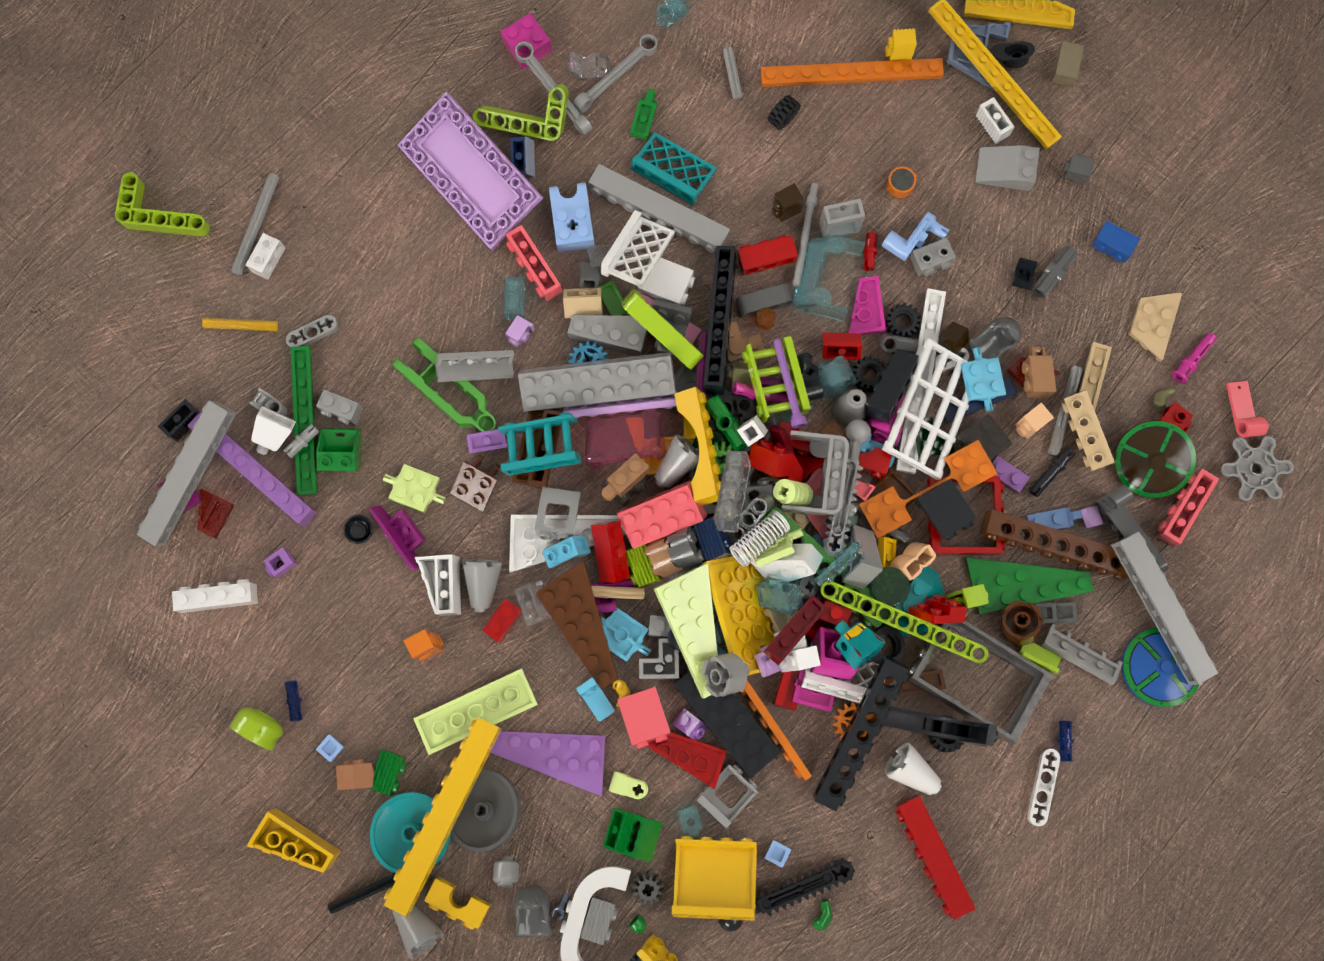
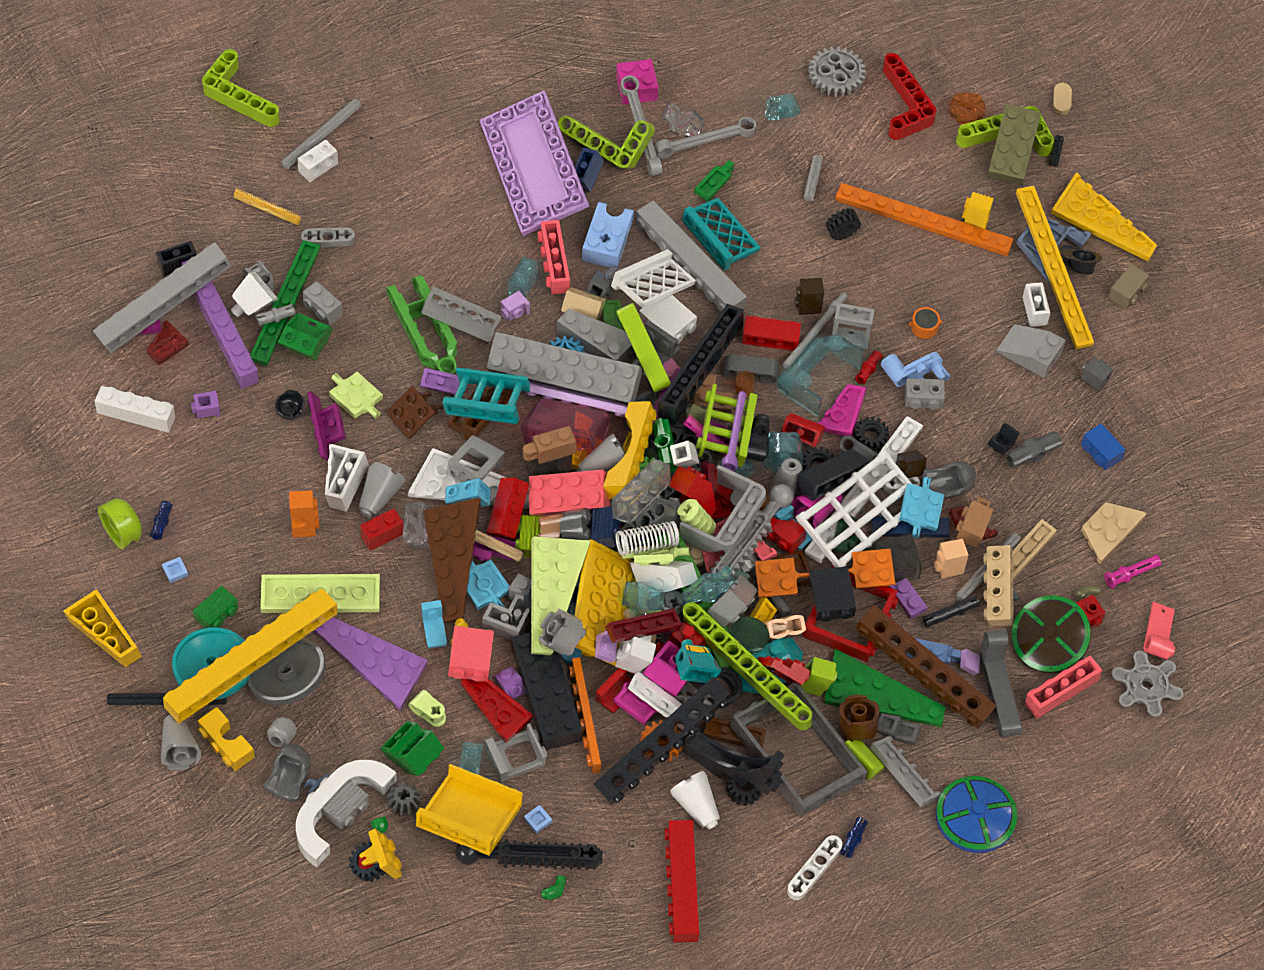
camera: 15 degrees right, 20 degrees down
nougat brick [336,759,374,790] -> none
light grey brick [1111,532,1218,685] -> none

